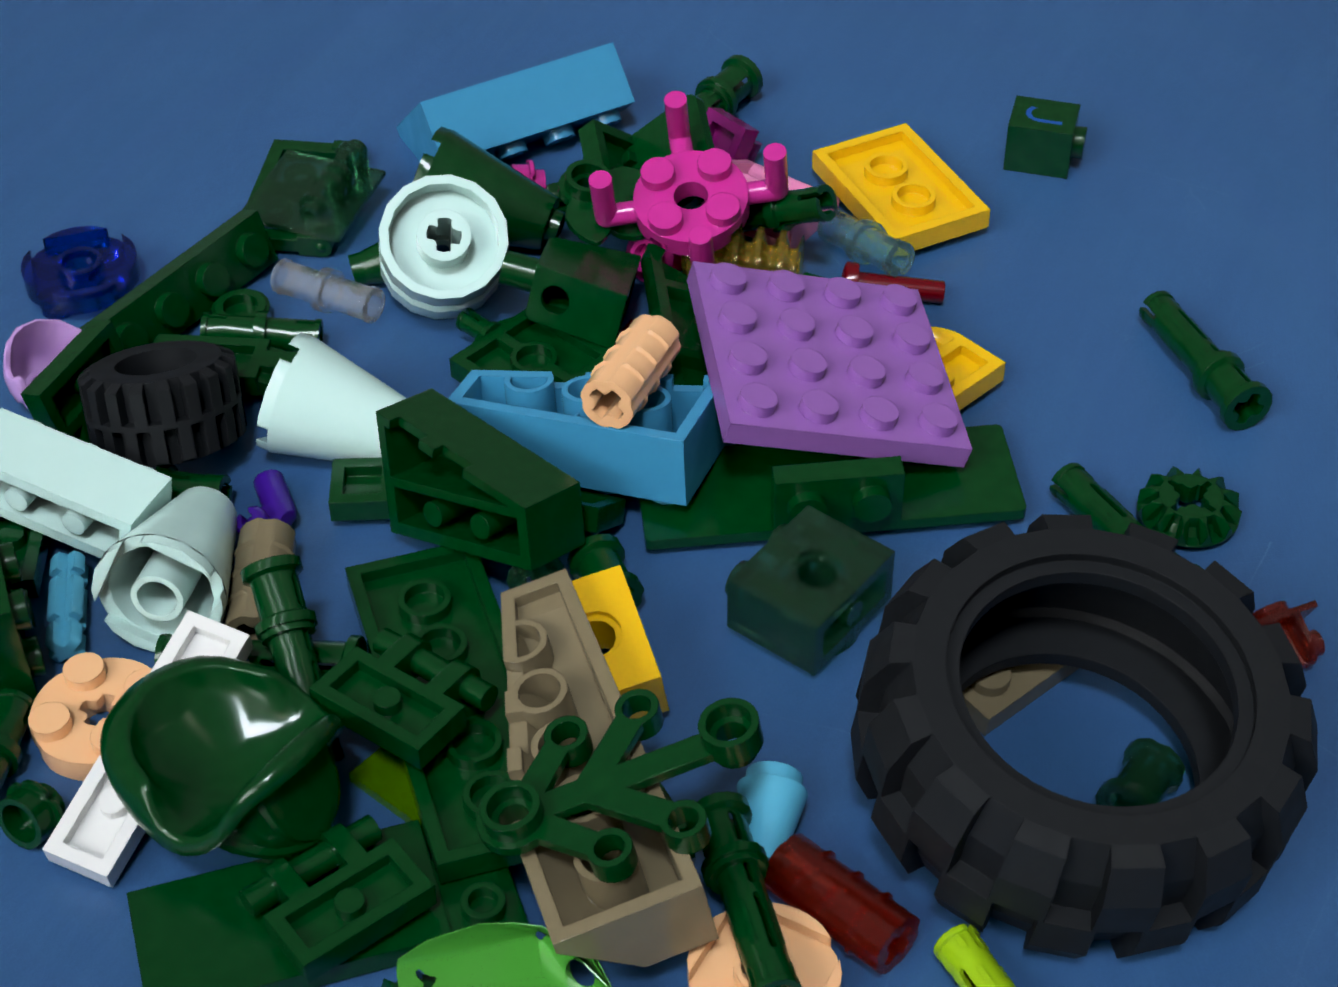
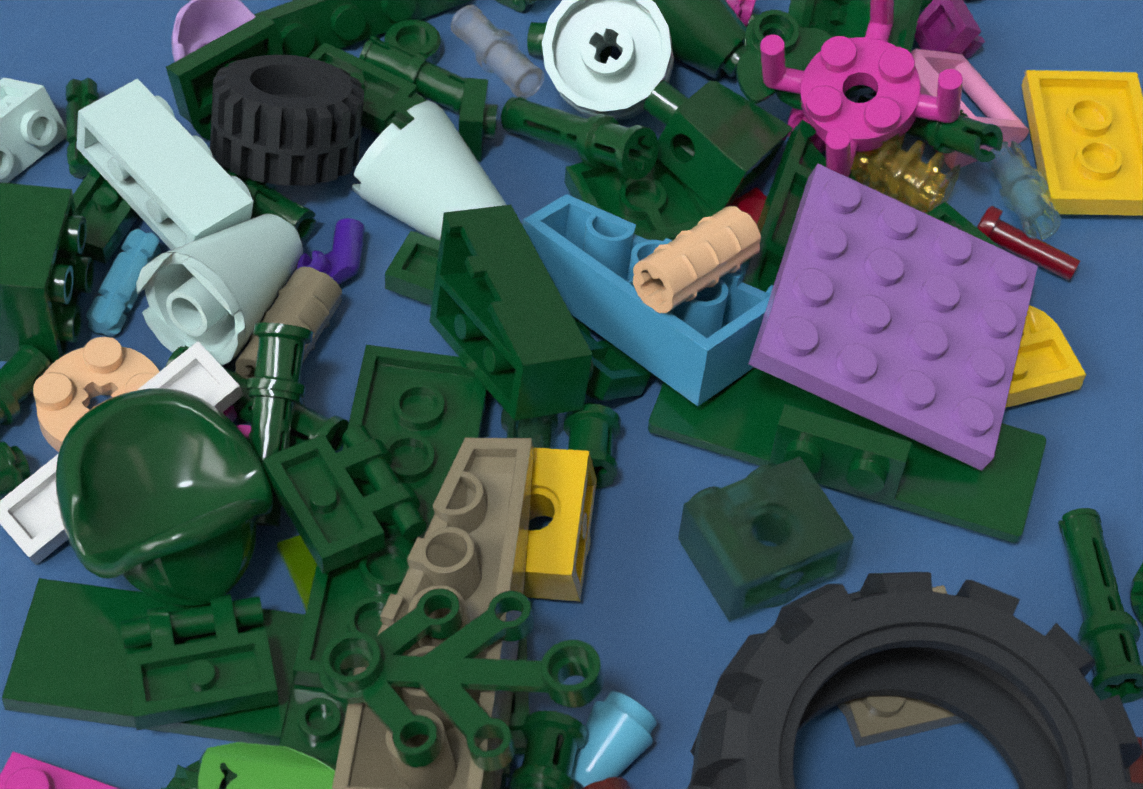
camera: 20 degrees right, 10 degrees up
none -> dark green plate [459,77,498,162]
none -> dark green pin [501,96,659,180]

